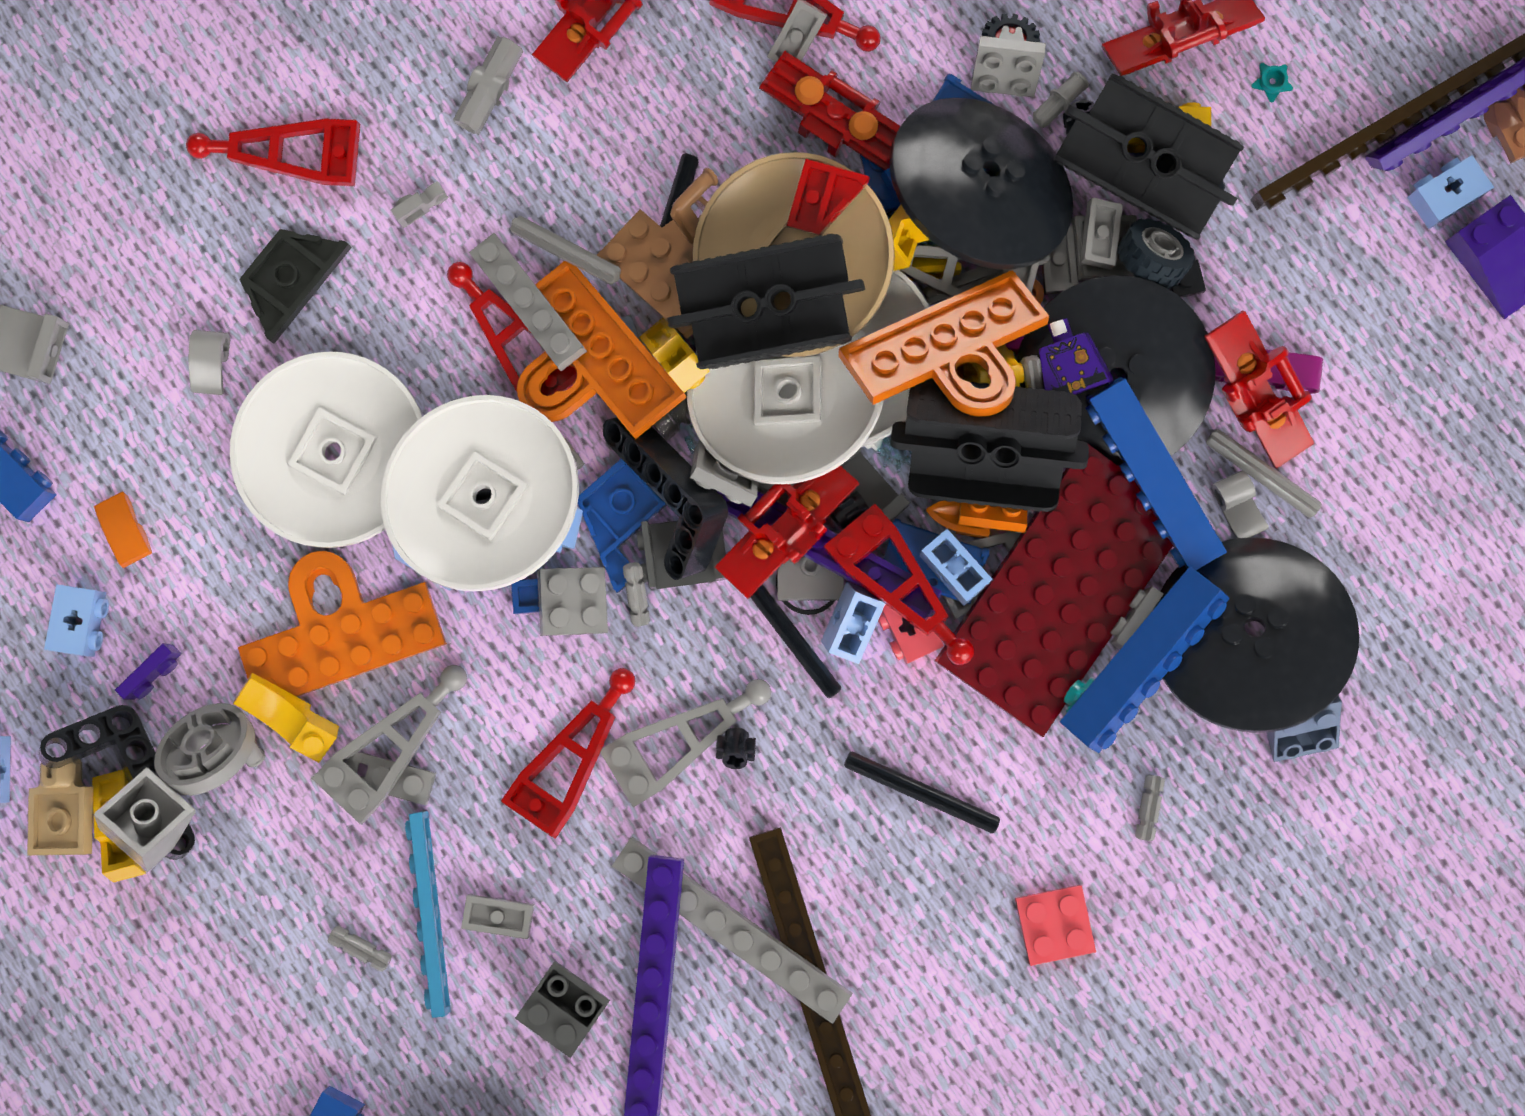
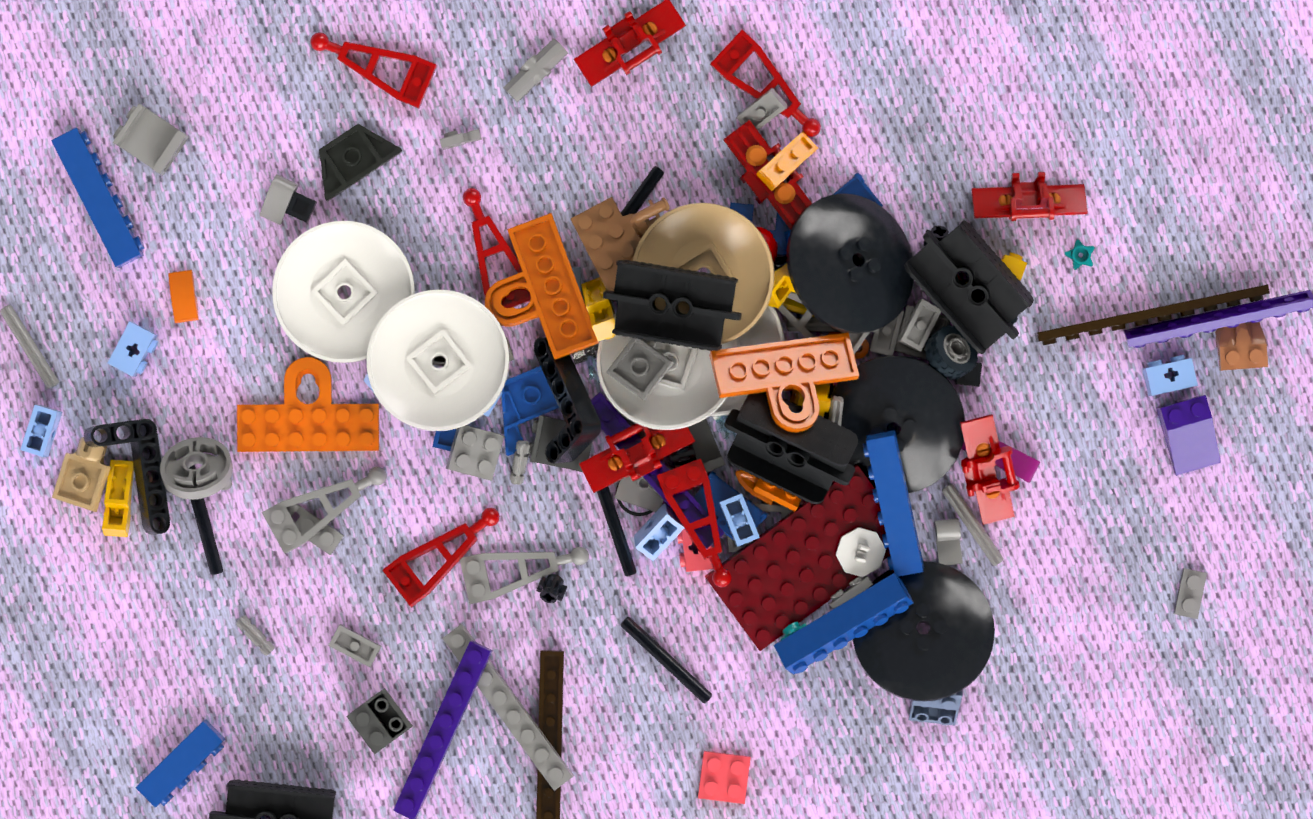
camera: 10 degrees right, 5 degrees up
light grey slope [93,767,196,872] -> none
dark purple plate [115,643,182,700] -> none
yellow slope [233,673,339,763] -> none
dark azure plate [405,811,451,1018] -> none
light grey plate [469,233,587,371] -> none
light grey axle [510,216,621,285] -> none
light grey plate [690,440,758,507] -> none
red wing [786,159,870,236] -> none
light grey plate [971,13,1046,98] -> none
light grey axle [1033,72,1089,128] -> none
dark purple torso [1039,318,1114,395] -> none
light grey axle [1135,775,1165,841] -> none
none -> black axle [189,464,223,575]
none -> black plate [285,192,317,223]
none -> light grey plate [606,338,674,401]
none -> light orange tile [756,131,818,191]
none -> white piece [835,527,886,577]

